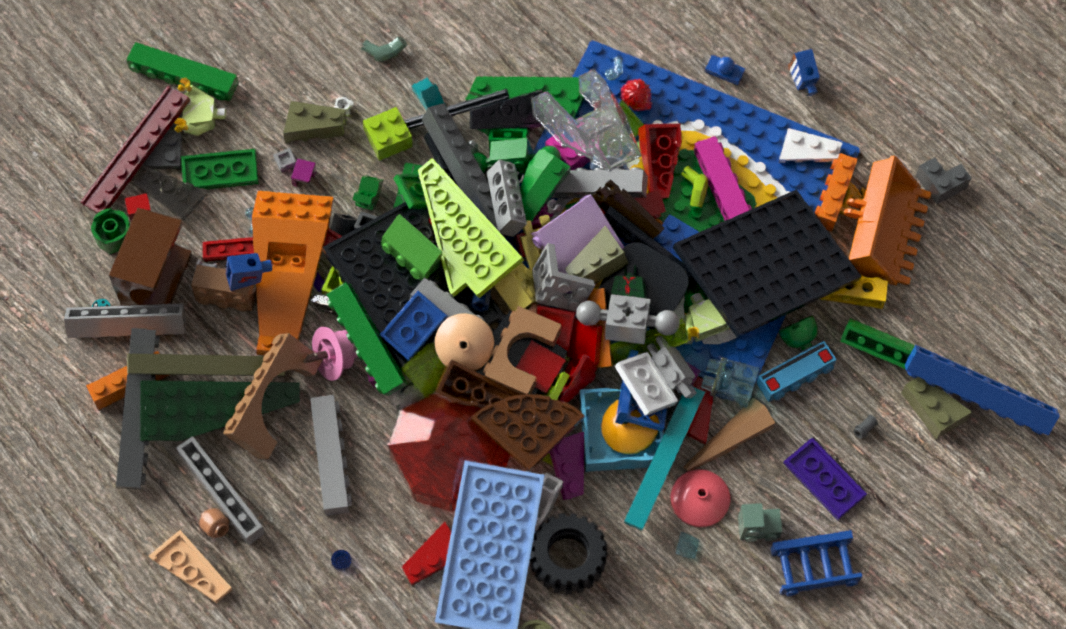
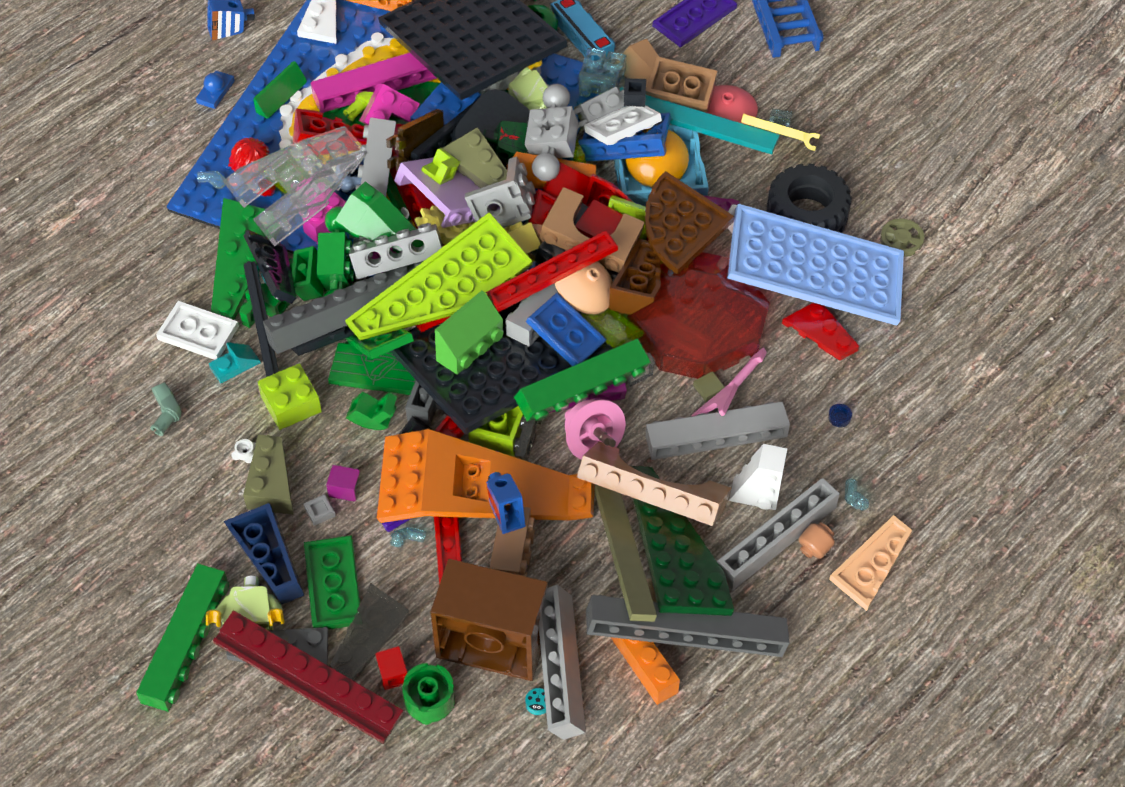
camera: 90 degrees left, 10 degrees down
sand green brick [738,503,782,542] -> none
none -> white plate [156,301,239,360]
none -> dark blue wedge [224,503,304,604]
none -> green slope [253,61,307,119]
none -> dark pink brick [359,83,420,125]
none -> lime panel [421,148,460,185]
none -> red tile [486,230,618,312]
none -> black plate [624,78,646,107]
none -> medium nougat brick [646,57,717,113]
none -> bright pink piece [691,348,767,417]
none -> olive tile [693,371,725,402]
none -> white wedge [729,444,787,510]
none -> light yellow tile [741,114,820,151]
none -> clear light blue arm [845,479,869,511]

